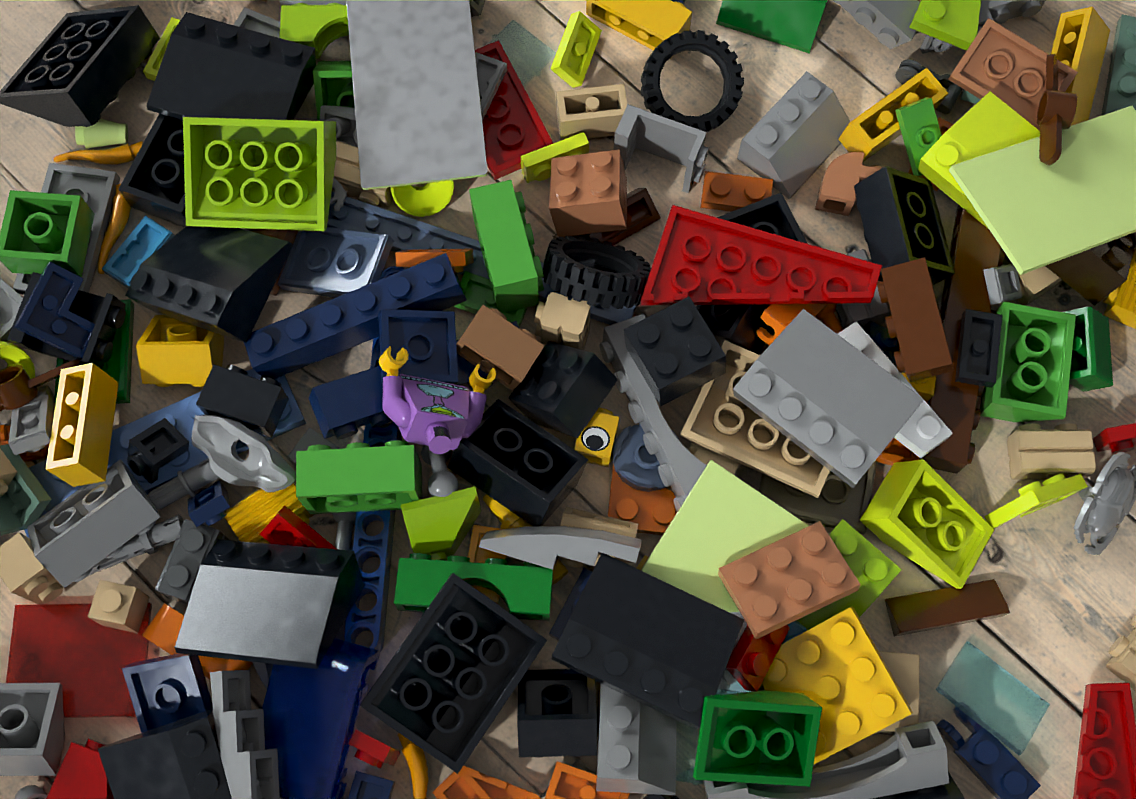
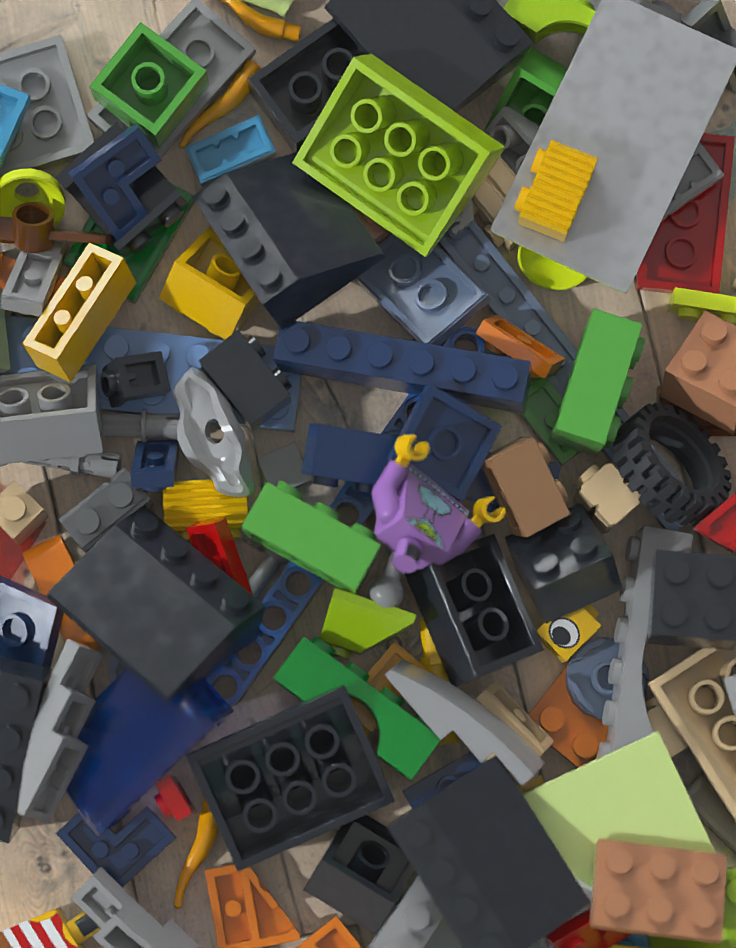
camera: 30 degrees right, 10 degrees up
none -> yellow brick [514,139,598,242]

